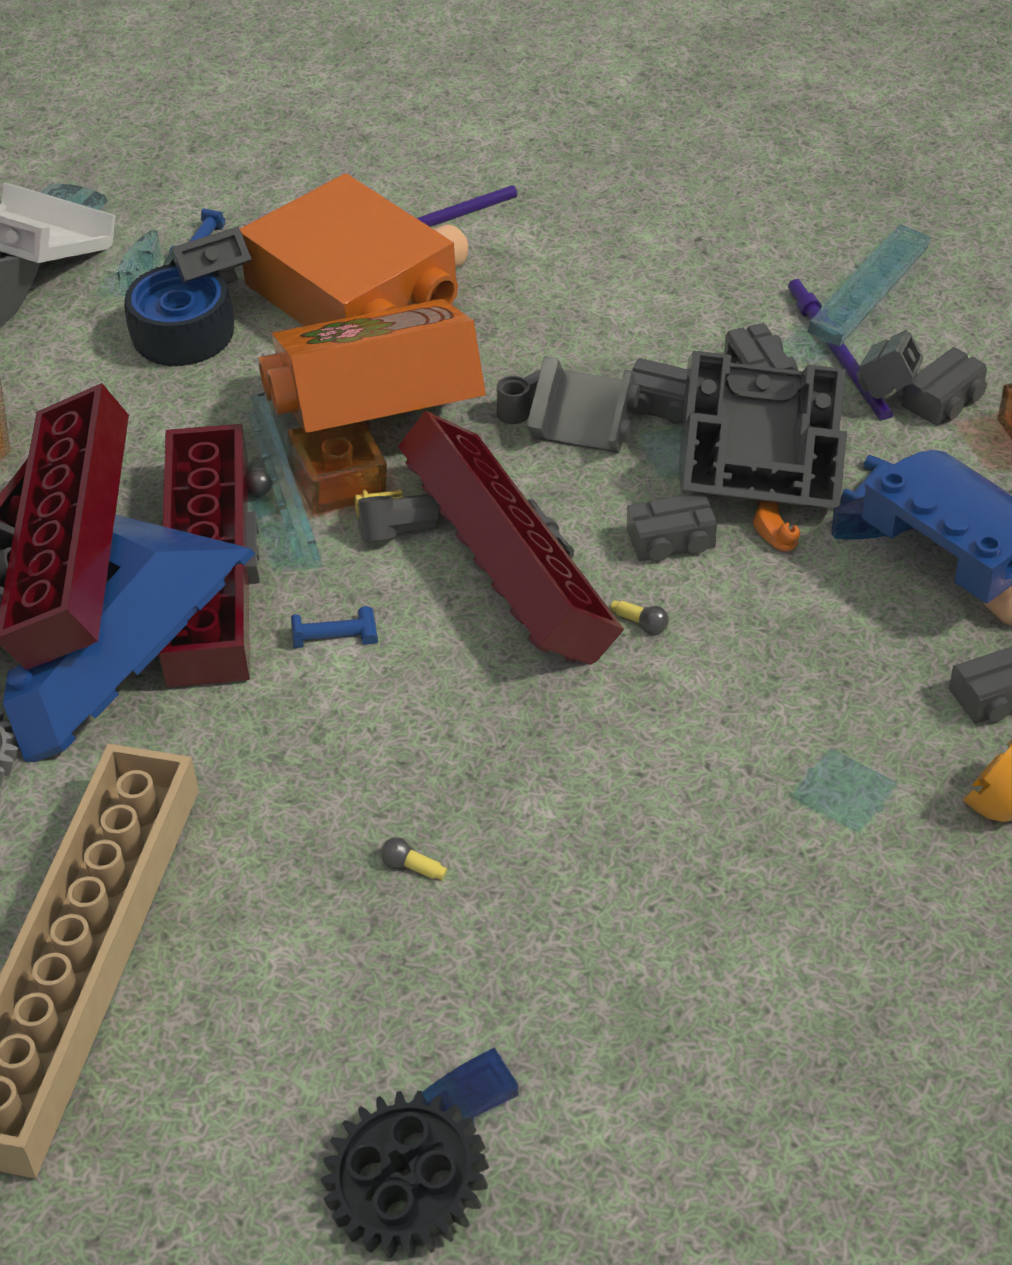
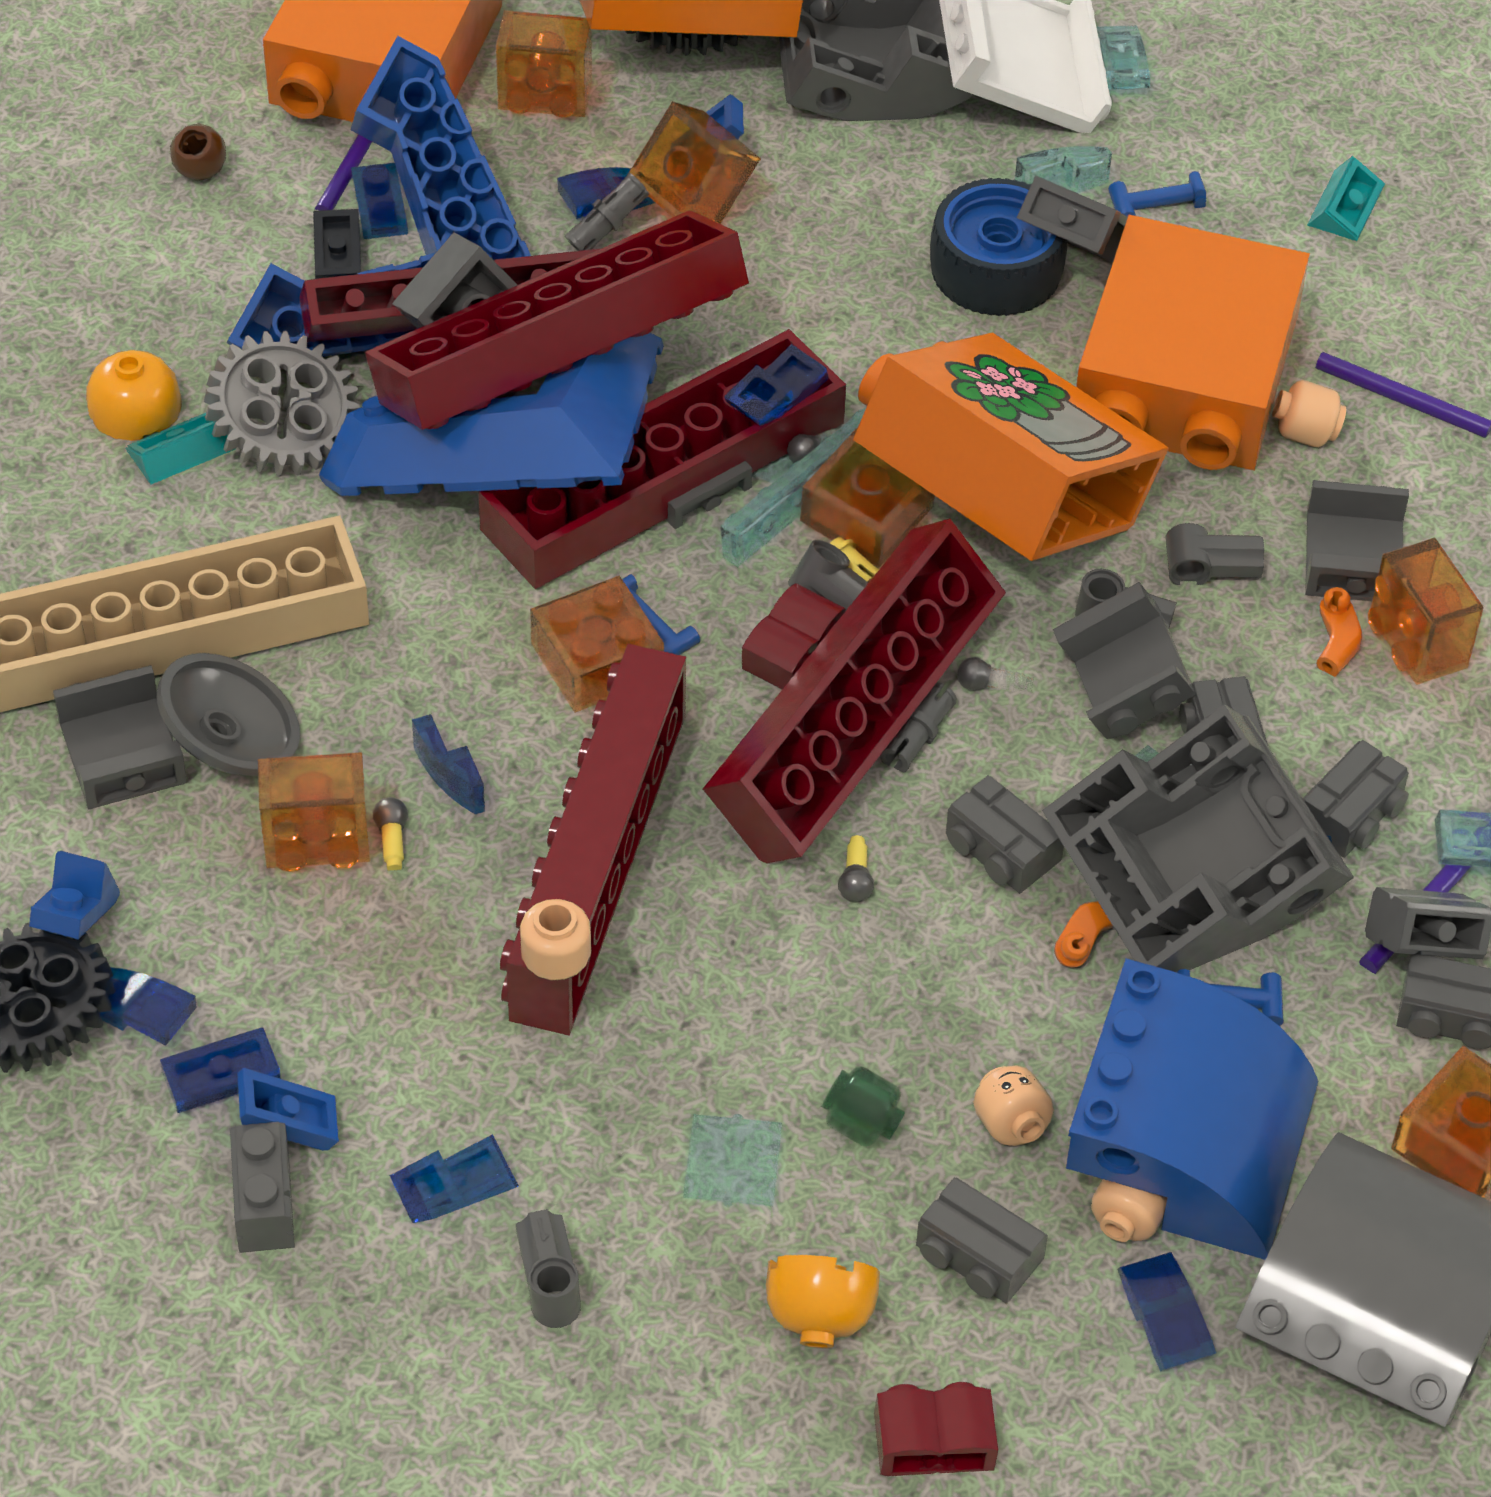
camera: 55 degrees right, 5 degrees up
none -> blue slope [29,851,120,939]
none -> dark grey panel [53,665,187,810]
none -> dark grey dish [157,653,300,776]
none -> clear blue plate [160,1027,281,1113]
none -> dark grey brick [230,1122,295,1253]
none -> blue slope [237,1068,339,1151]
none -> clear orange brick [258,752,370,872]
none -> clear blue slope [389,1134,519,1223]
none -> clear blue slope [412,714,485,815]
none -> dark red brick [500,644,686,1036]
none -> dark grey piece [516,1209,581,1328]
none -> light nougat head [520,899,591,980]
none -> clear orange brick [530,575,664,713]
none -> clear blue slope [724,344,829,426]
none -> dark red brick [742,583,846,689]
none -> clear green head [821,1066,905,1147]
none -> piece [957,657,1034,693]
none -> light nougat head [973,1065,1054,1146]
none -> dark grey piece [1165,523,1264,585]
none -> dark grey panel [1305,480,1409,604]
none -> teal slope [1307,156,1385,241]
none -> orange arm [1316,587,1362,677]
none -> clear orange brick [1368,538,1484,685]

